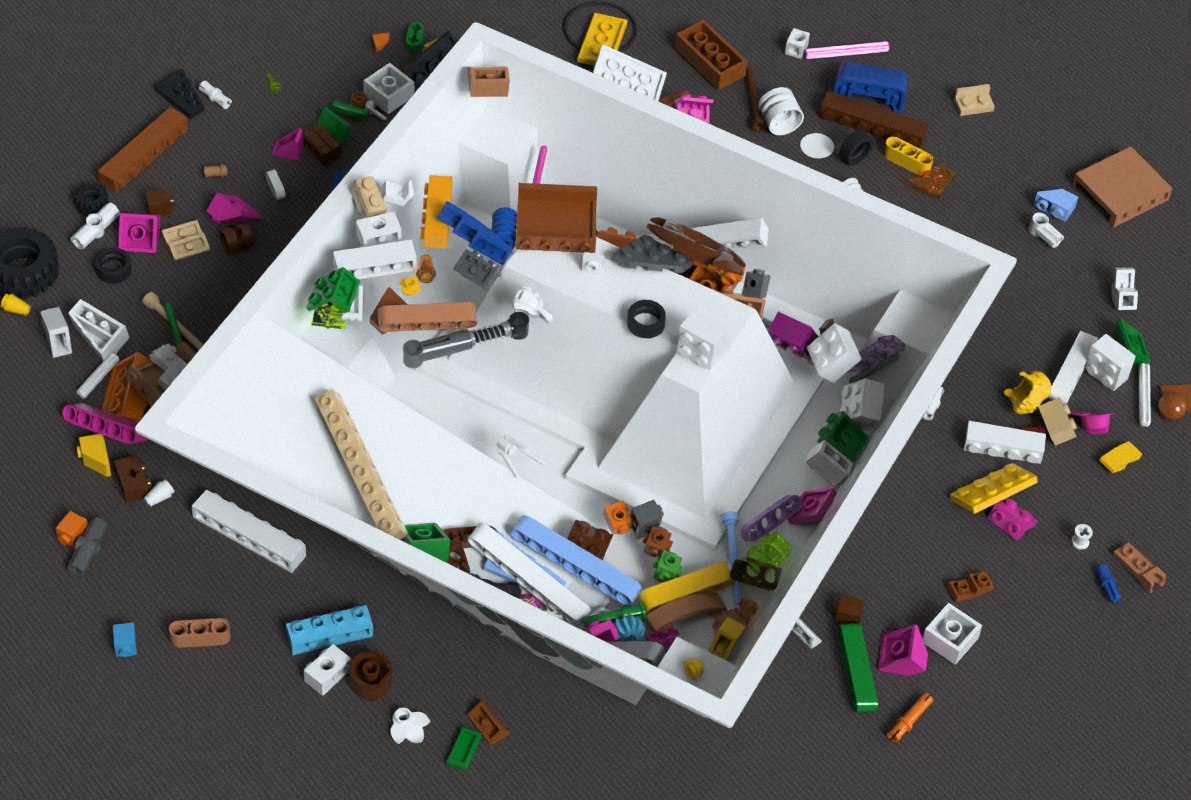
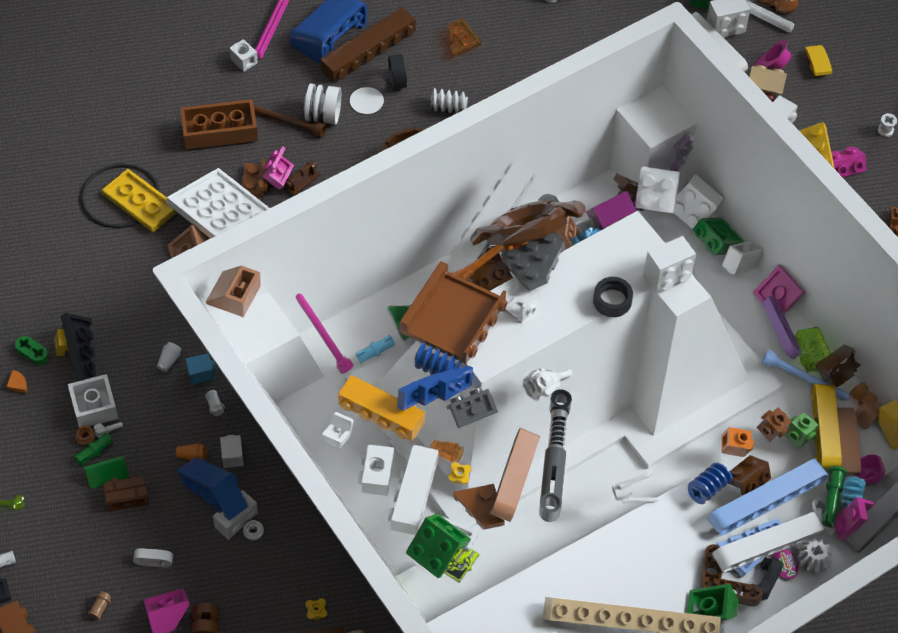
camera: 60 degrees left, 5 degrees up
dark pink slope [271,128,303,160] -> none
tan brick [350,176,387,219] -> none
dark grey brick [630,499,664,540] -> none
yellow beam [884,137,933,176] -> none
none -> blue piece [688,463,733,505]

